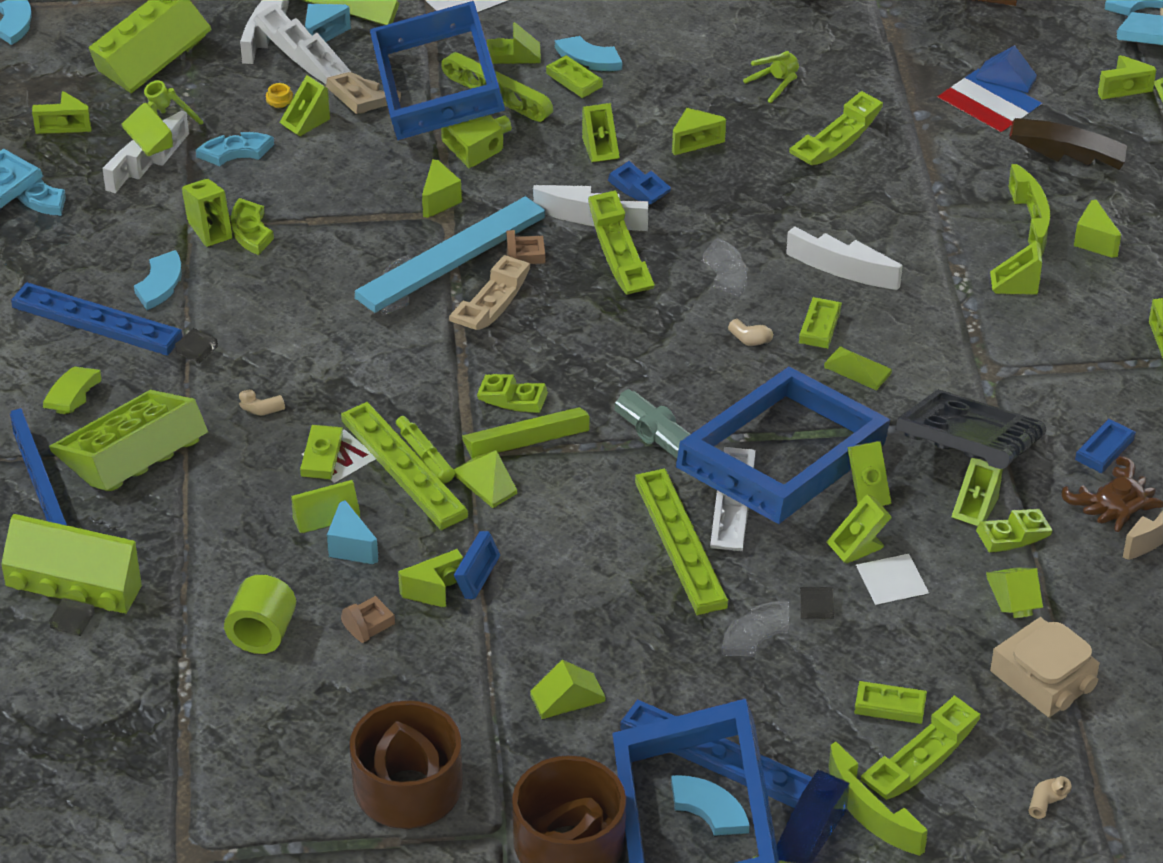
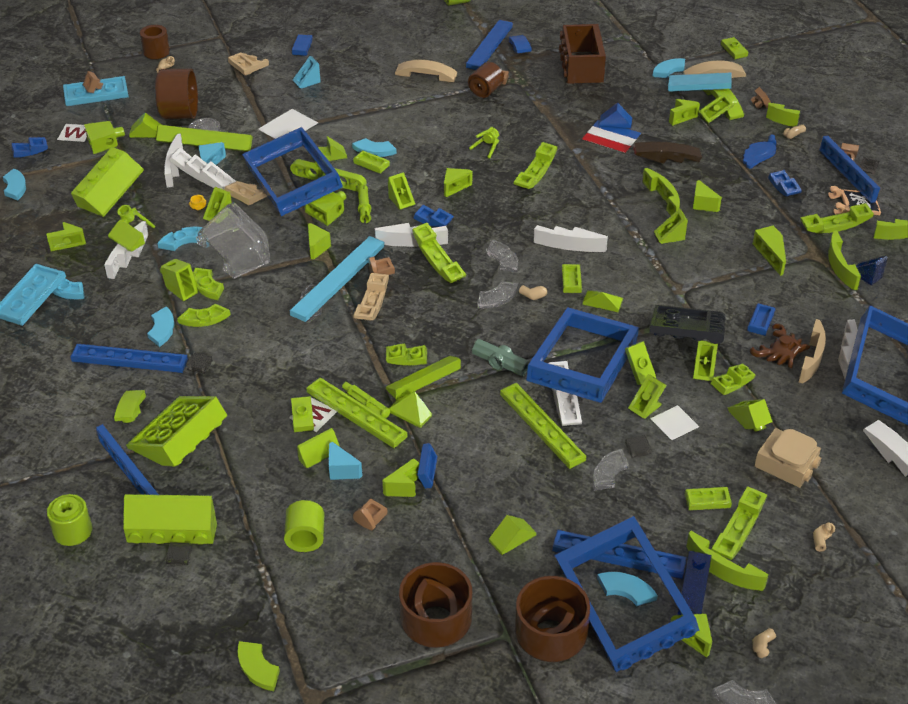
camera: 15 degrees left, 0 degrees up
tan arm [239,390,285,416] -> none
none -> lime tile [177,304,231,327]
none -> clear windscreen [196,202,271,279]
none -> lime tile [238,641,280,691]
none -> lime pin [357,185,371,223]
none -> clear tile [477,281,519,309]

